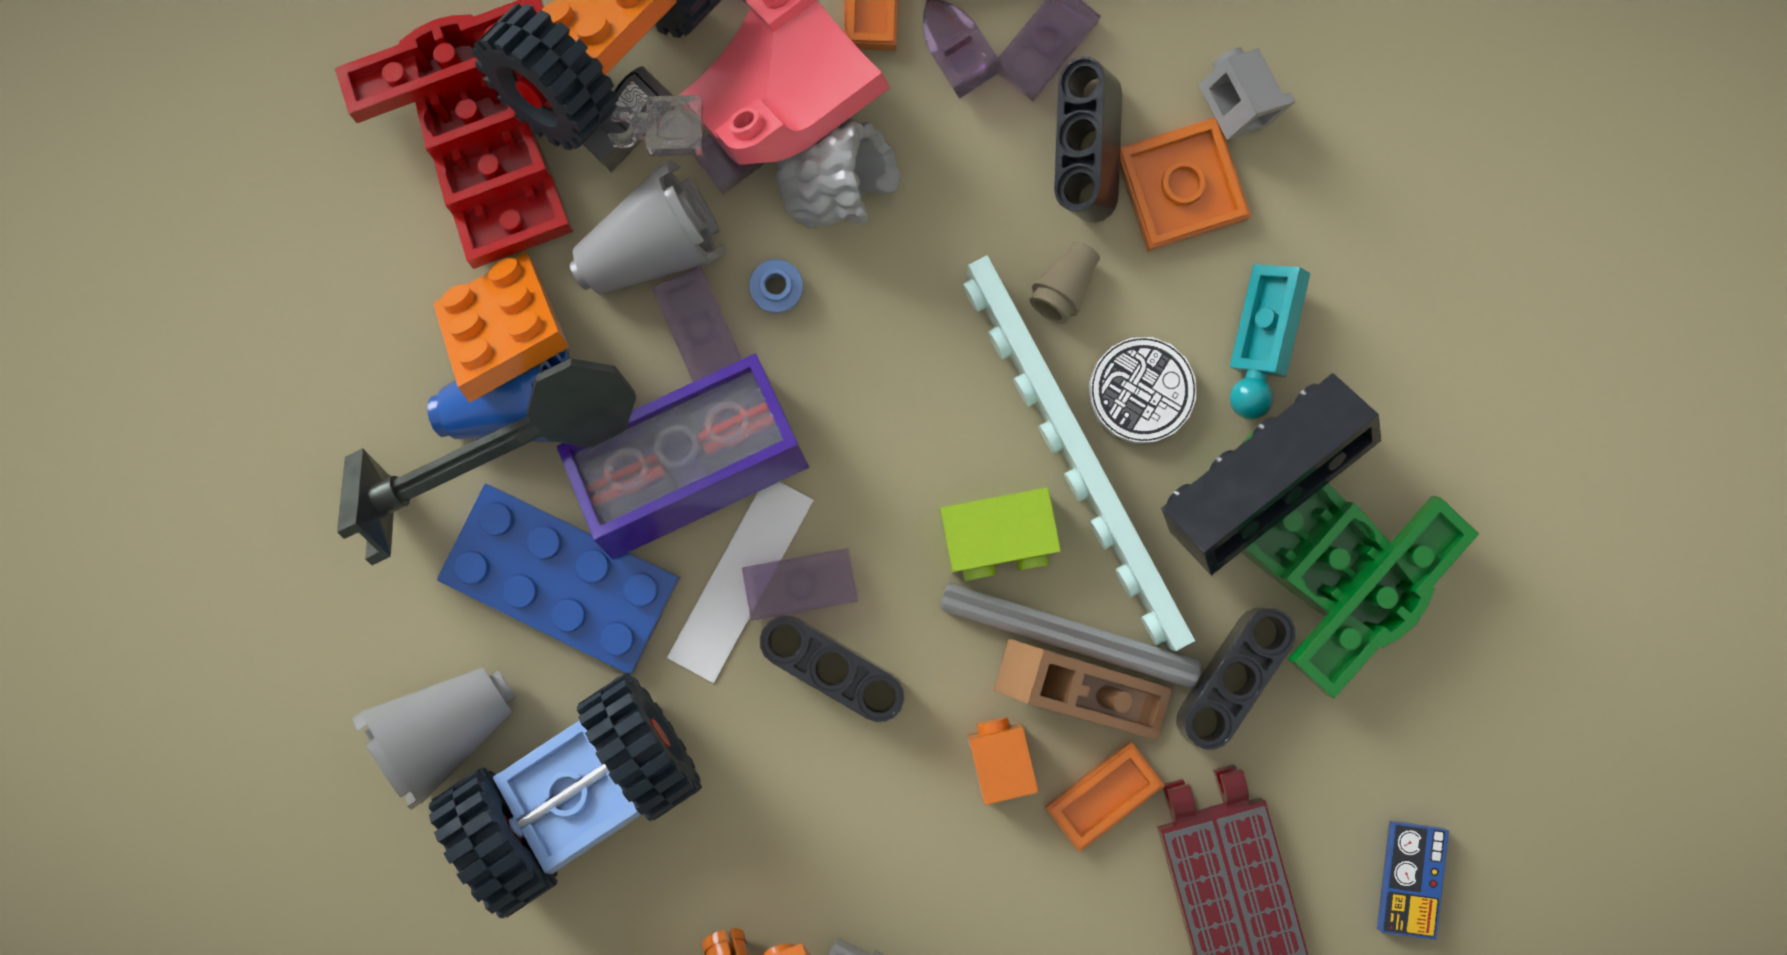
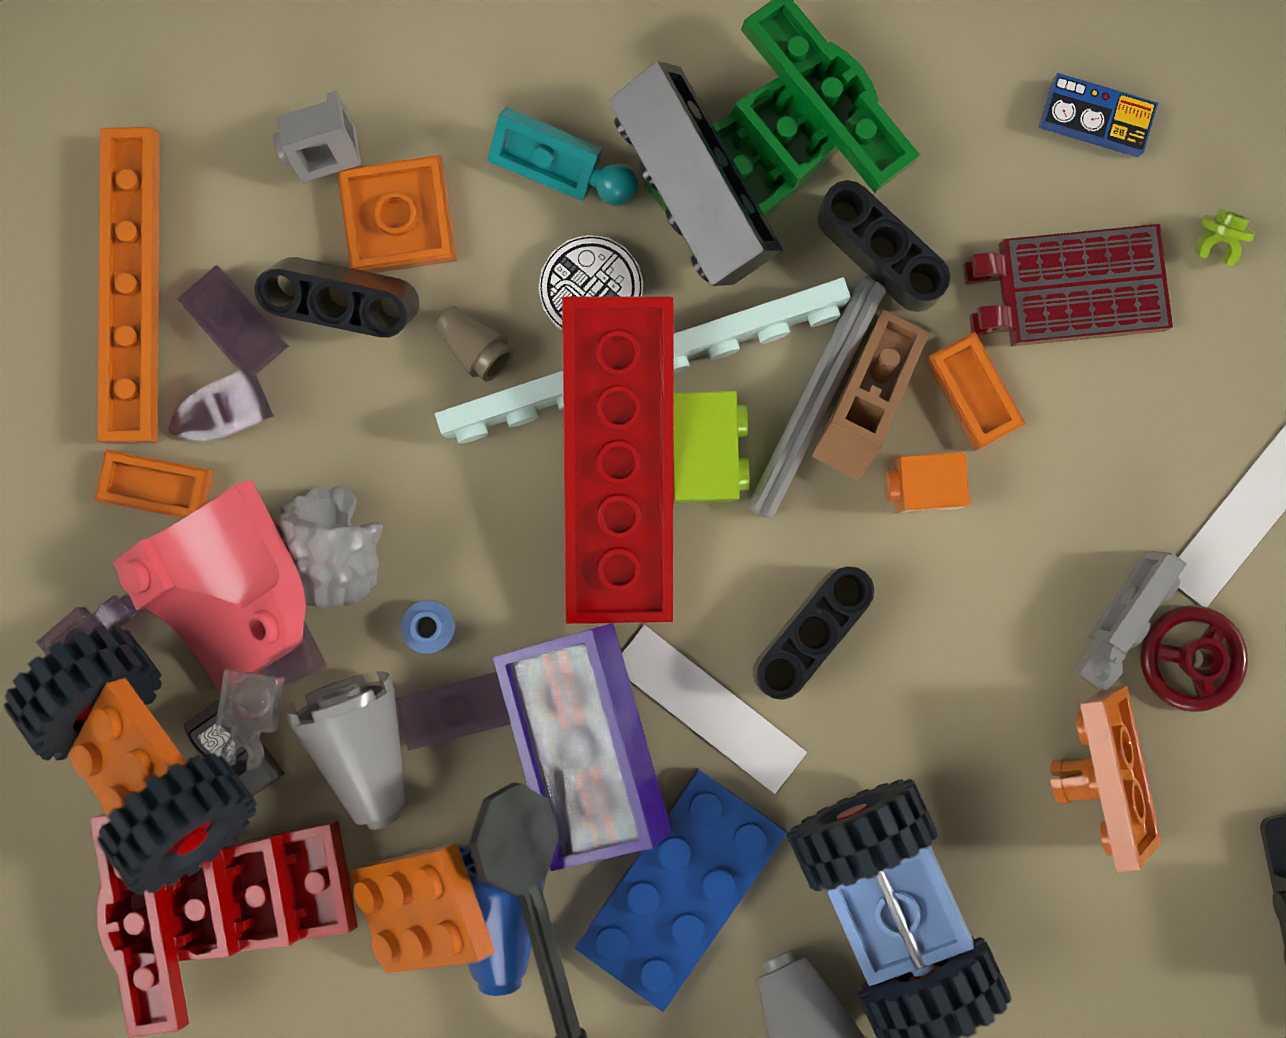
camera: 75 degrees left, 0 degrees up
clear purple plate [742,548,858,621] -> none
none -> red plate [562,296,674,624]

